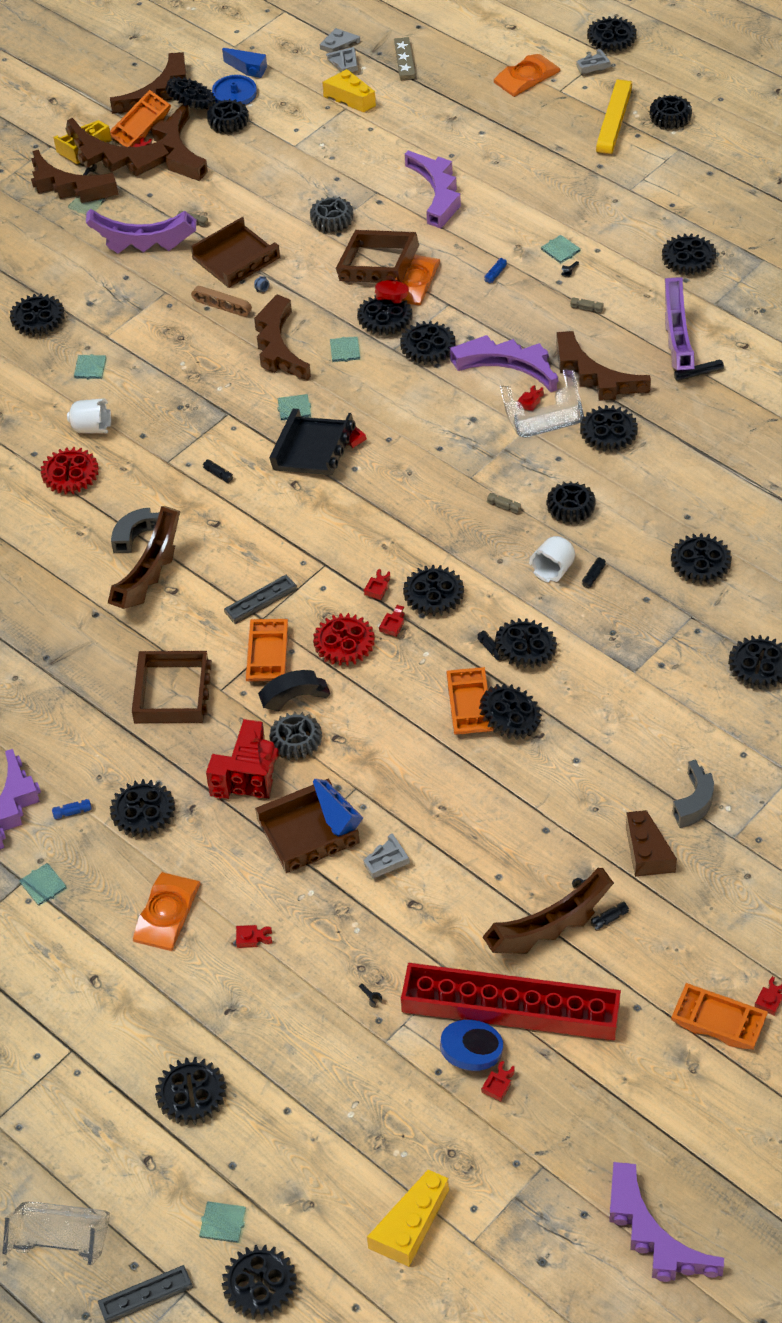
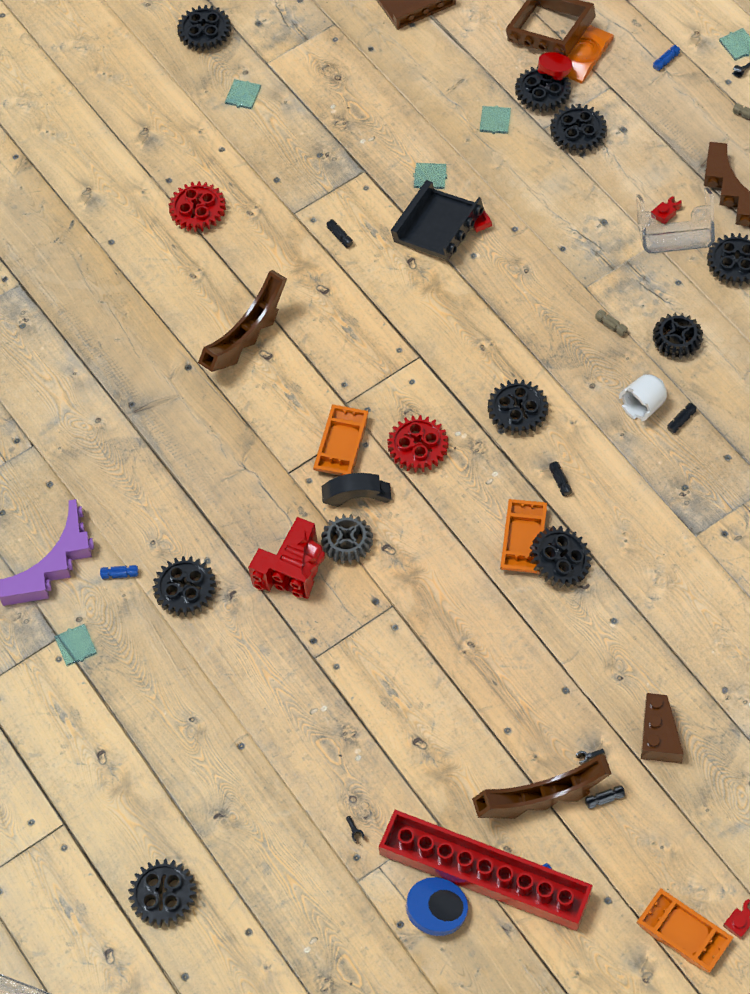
camera: 15 degrees right, 10 degrees up
white cylinder [67,398,111,433] -> none
dark grey arch [111,508,159,553] -> none
reddish brown window [132,651,212,724] -> none
orange slope [133,872,201,951] -> none
medium nougat beam [191,286,252,317] -> none
dark grey tile [224,574,297,624] -> none
red plate [236,925,272,948] -> none
sand blue plate [254,276,269,292] -> none
reddish brown arch [254,294,311,381] -> none
reddish brown panel [255,778,360,873] -> none
blue slope [313,779,363,836] -> none
light grey wing [363,833,410,879] -> none
red plate [364,569,391,600] -> none
red plate [379,605,405,637] -> none
medium lavender arch [450,335,559,392] -> none
red plate [481,1061,515,1102] -> none
black gear [494,618,557,669] -> none
dark grey arch [672,759,714,828] -> none

